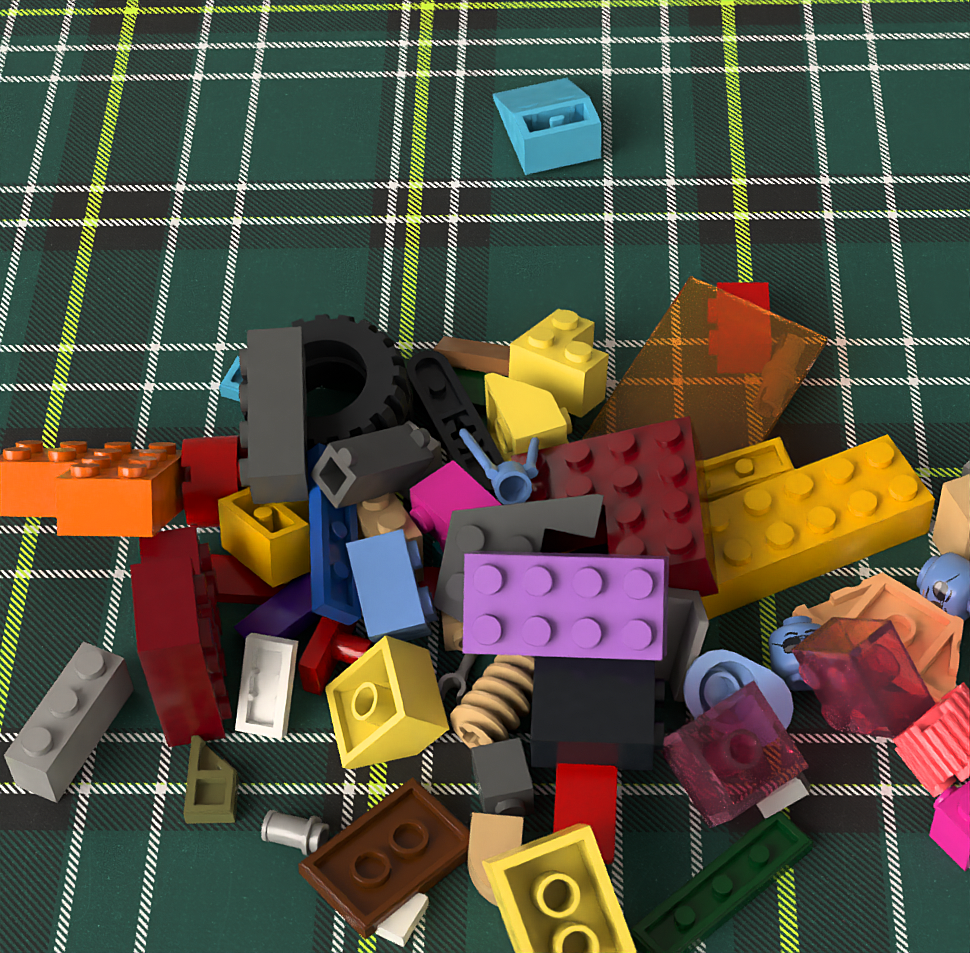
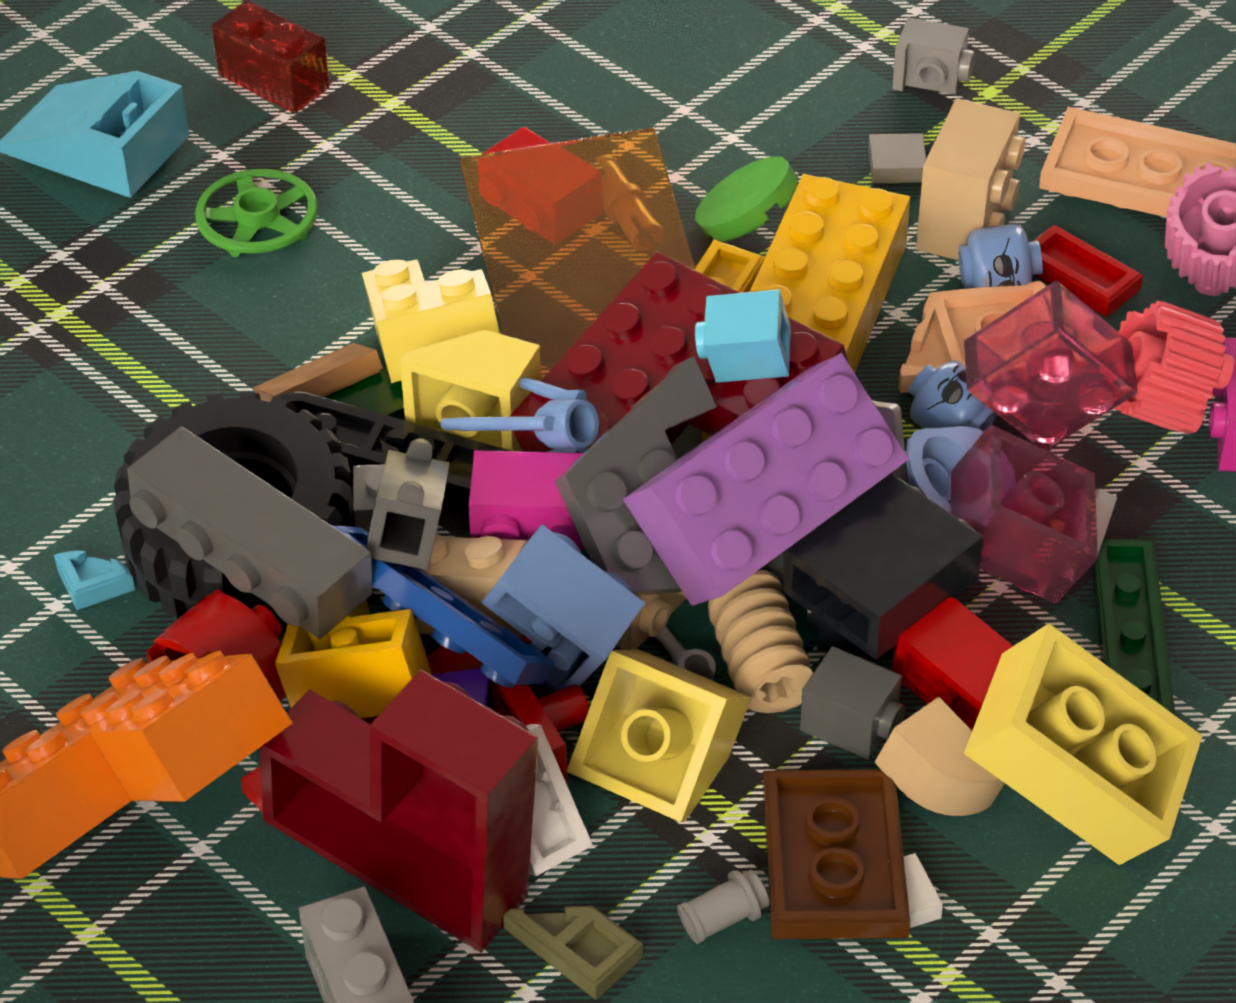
camera: 50 degrees left, 5 degrees down
none -> bright green wheel [195,169,318,257]
none -> clear red brick [212,0,330,114]
none -> bright green tile [695,156,798,242]
none -> medium azure brick [695,289,791,383]

